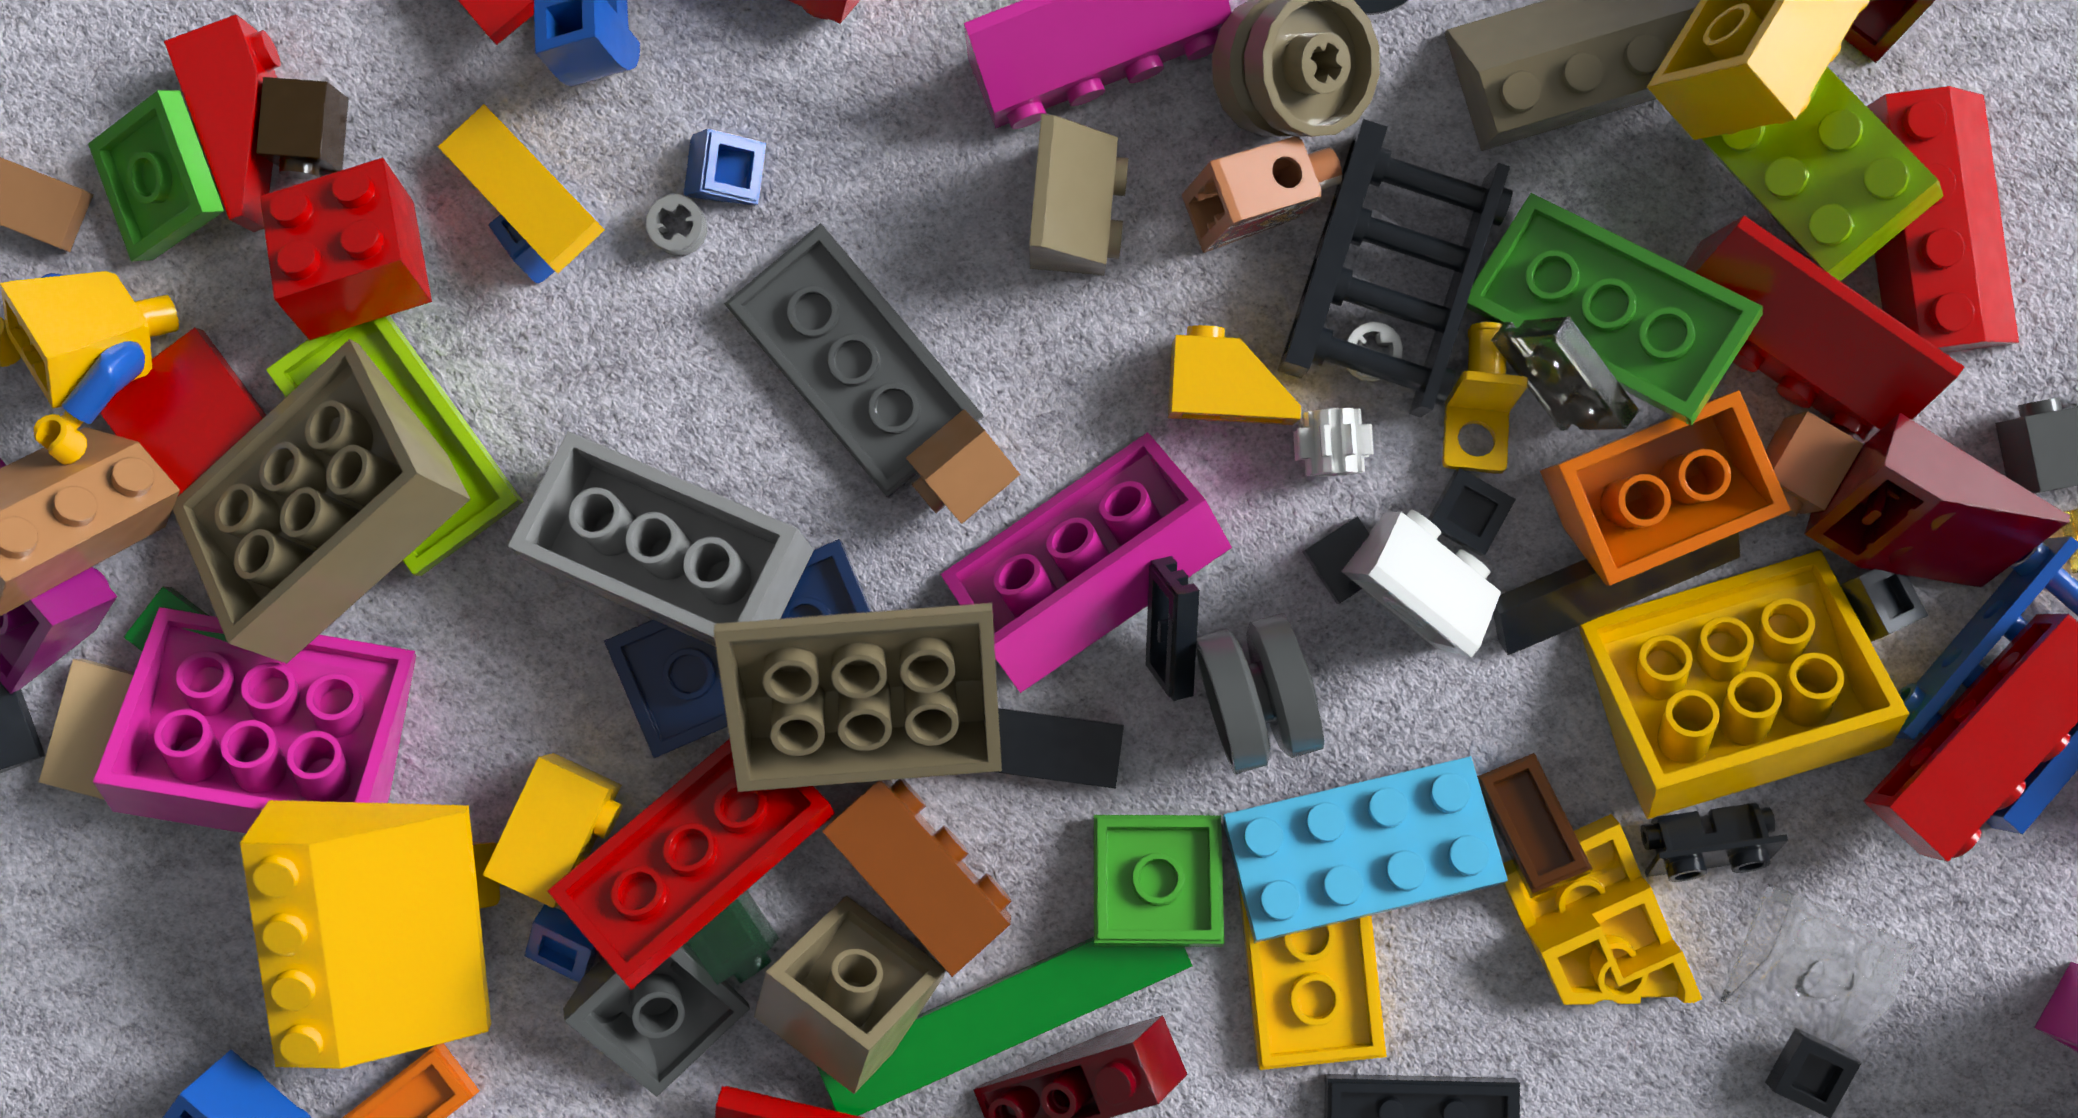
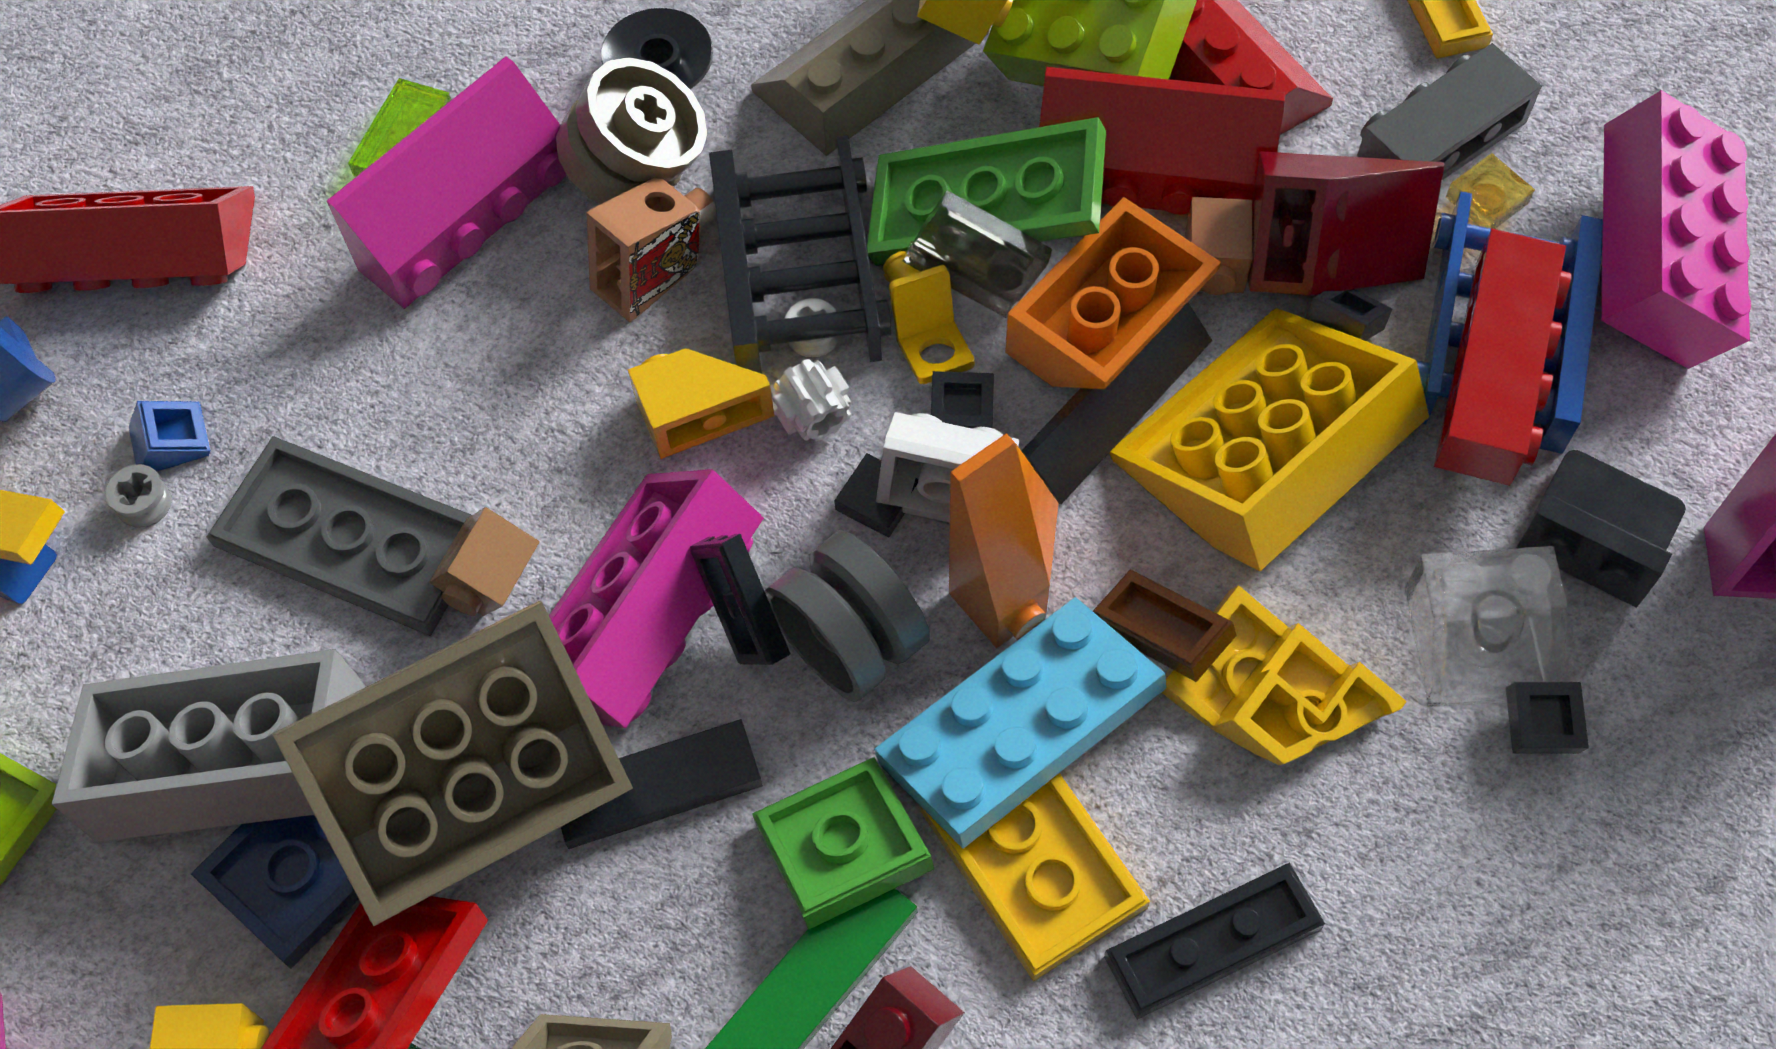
camera: 25 degrees left, 25 degrees down
dark orange brick [822,779,1012,977] -> none
dark tan slope [1029,114,1129,276] -> none
black hinge [1640,802,1788,882] -> none
none -> orange wedge [949,433,1059,649]
none -> black bracket [1516,450,1686,608]

